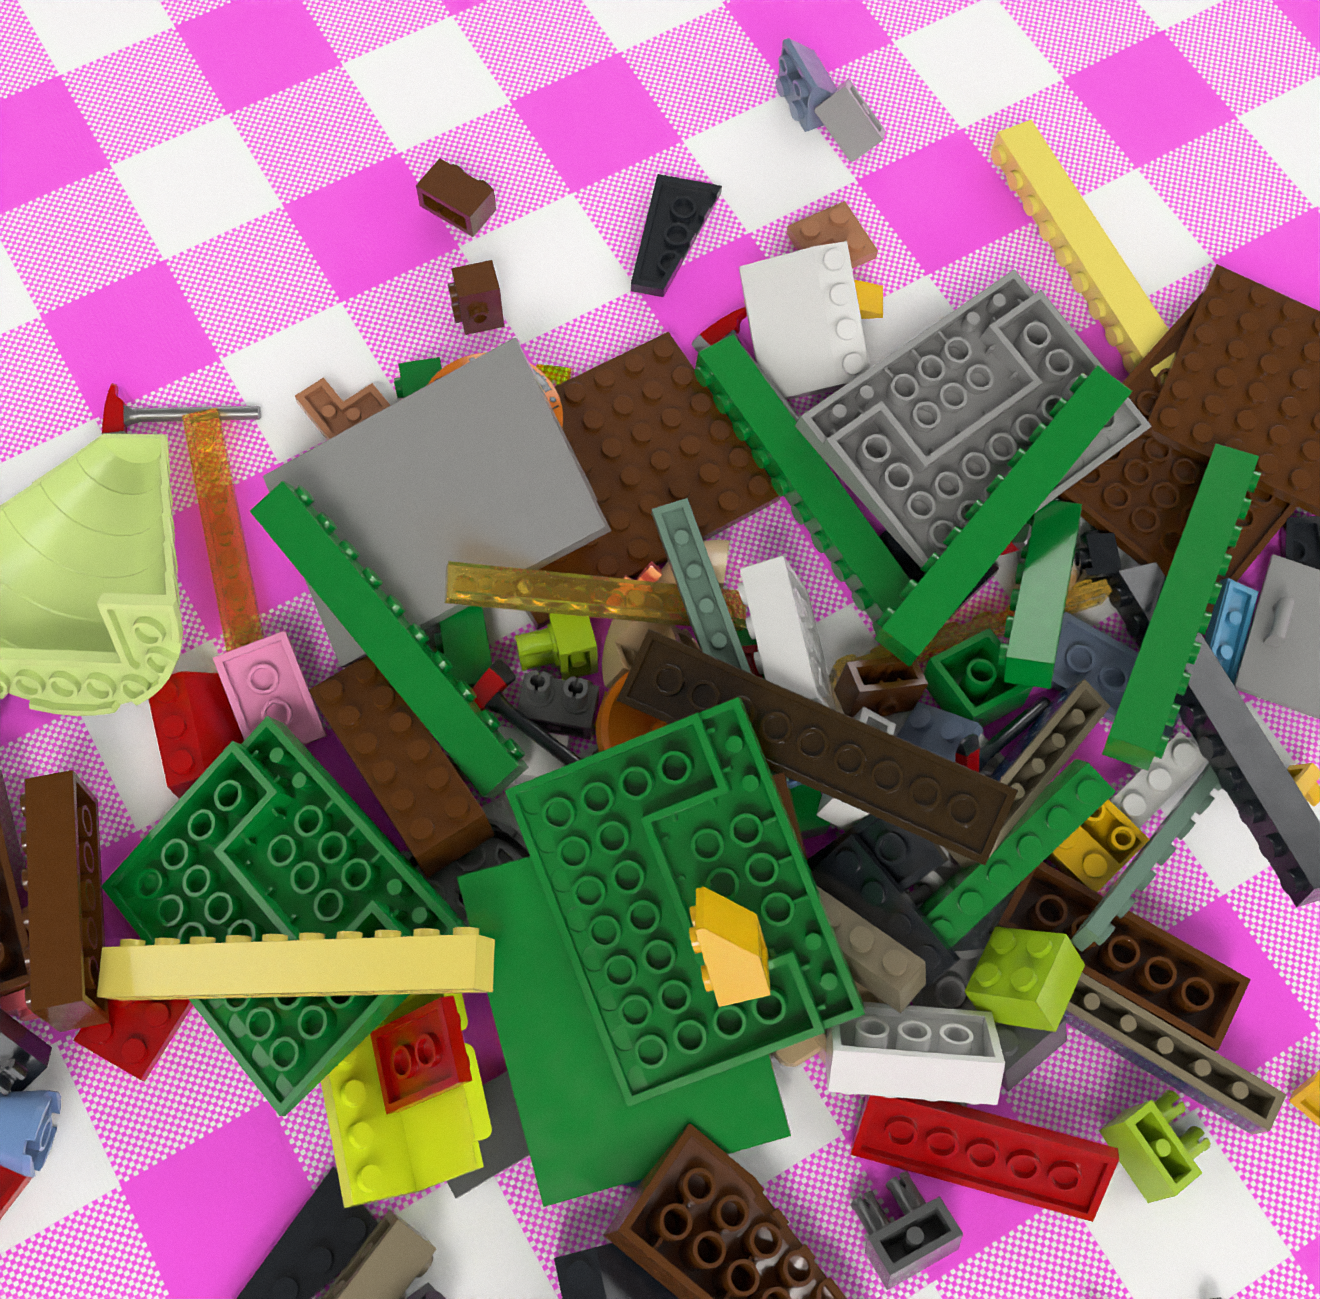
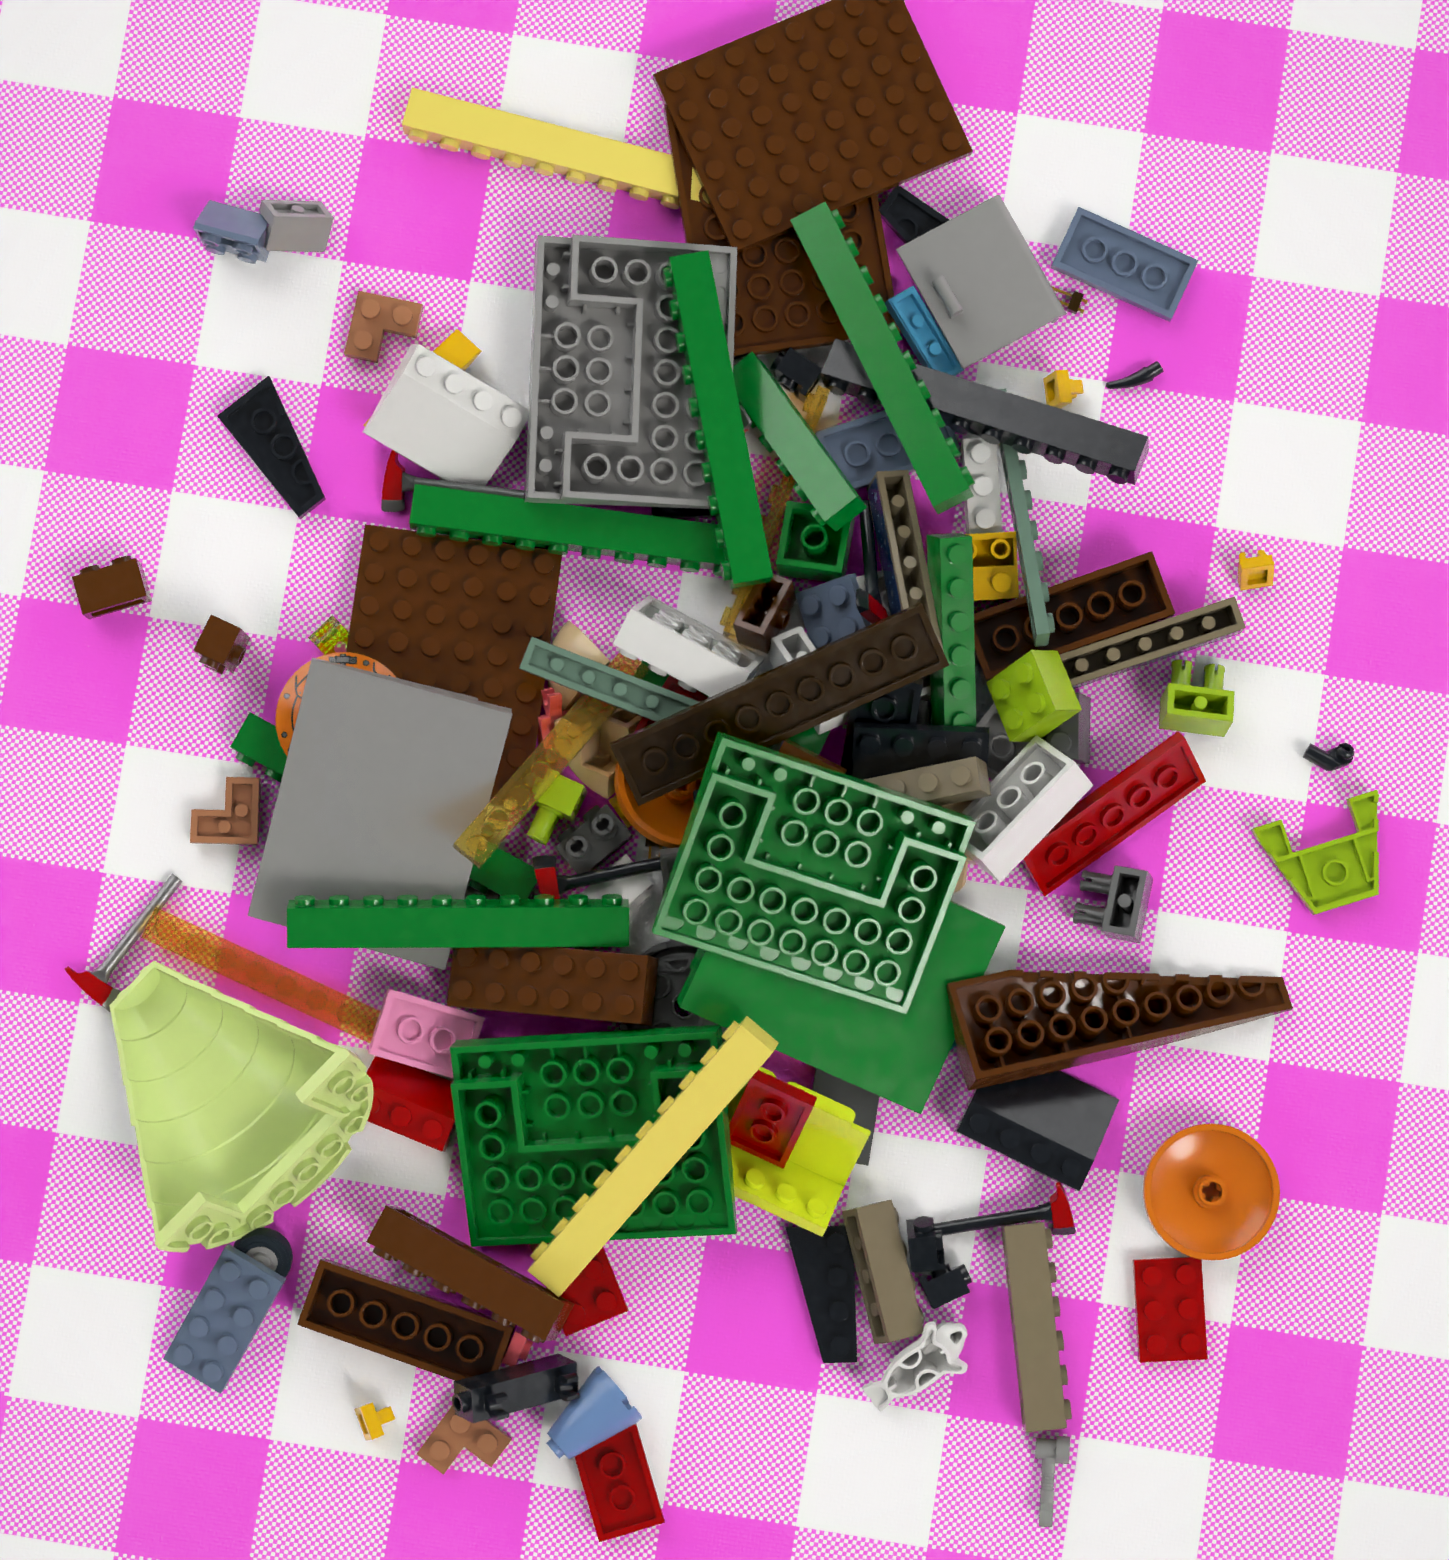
camera: 45 degrees left, 15 degrees up
yellow slope [689,887,770,1007] -> none

